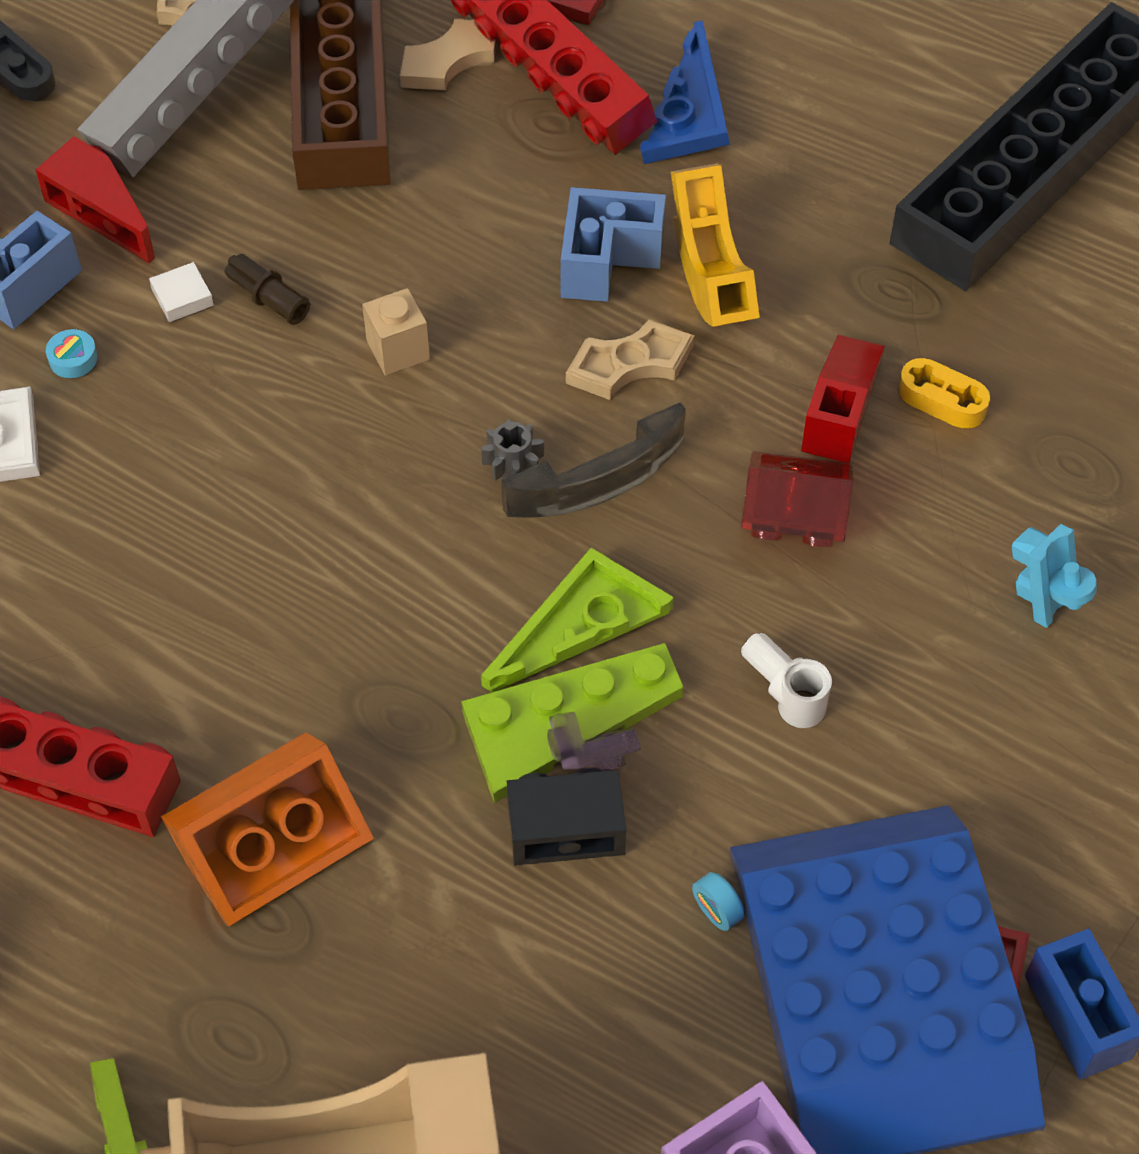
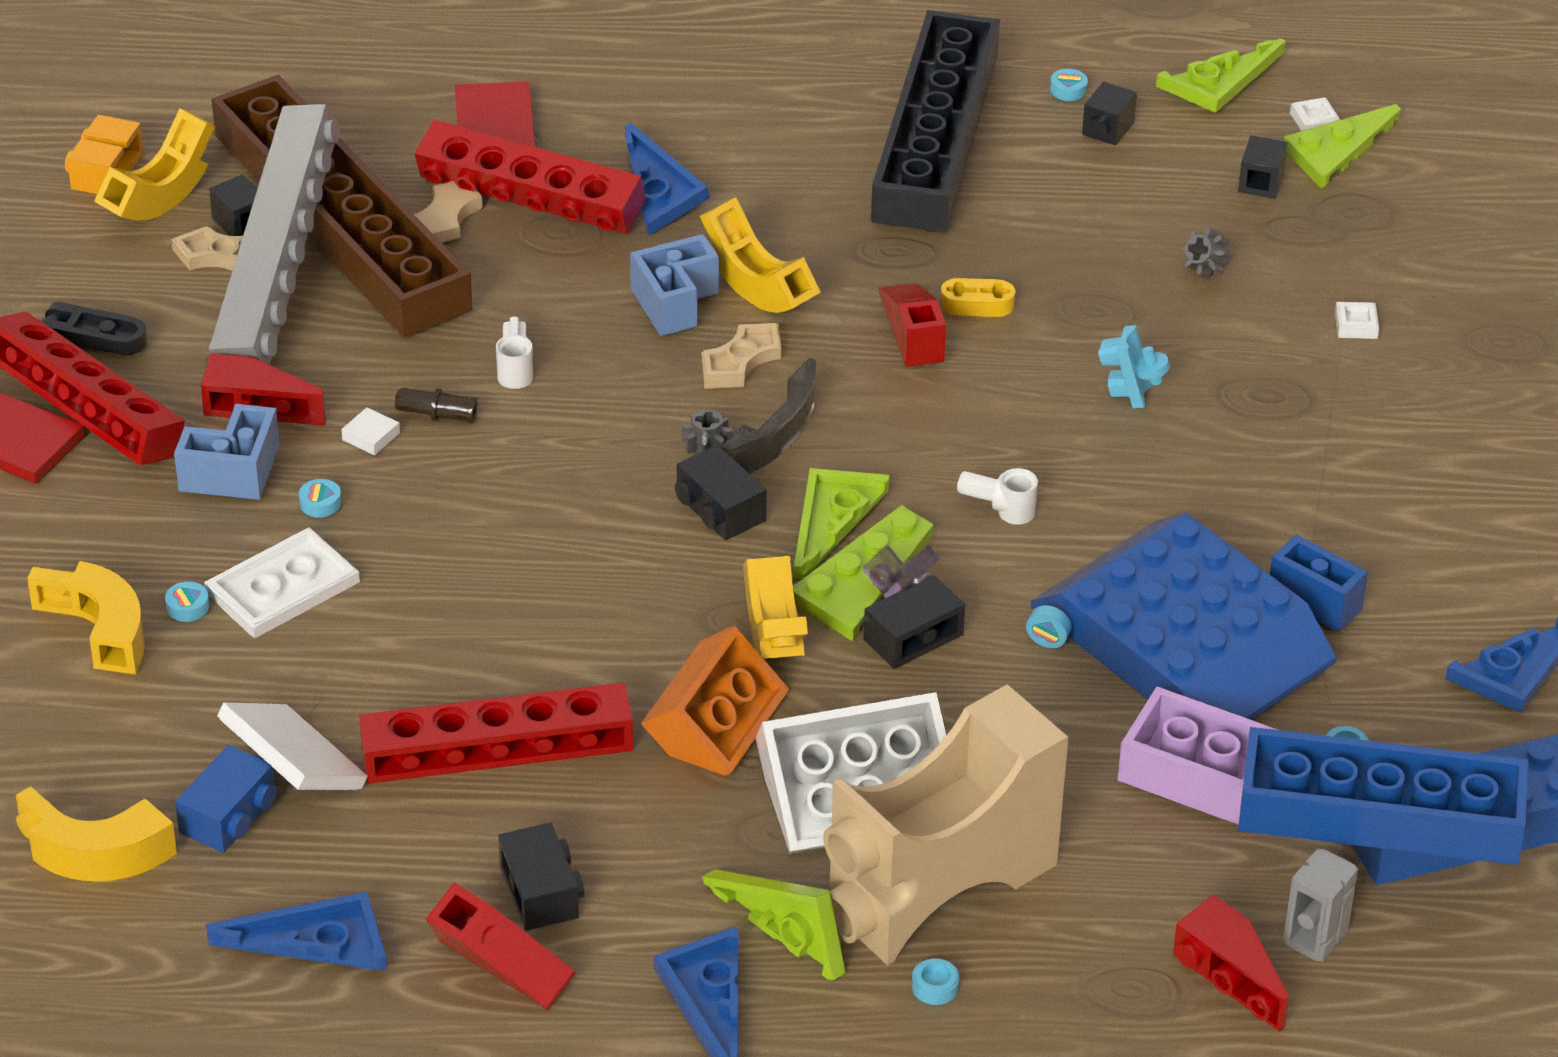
camera: 30 degrees left, 15 degrees down
tan brick [362,288,430,376] -> none
clear red slope [741,451,853,547] -> none
none -> white axle [496,316,533,389]
none -> black brick [675,445,767,541]
none -> yellow arch [743,556,808,659]
none -> white slope [756,692,946,854]

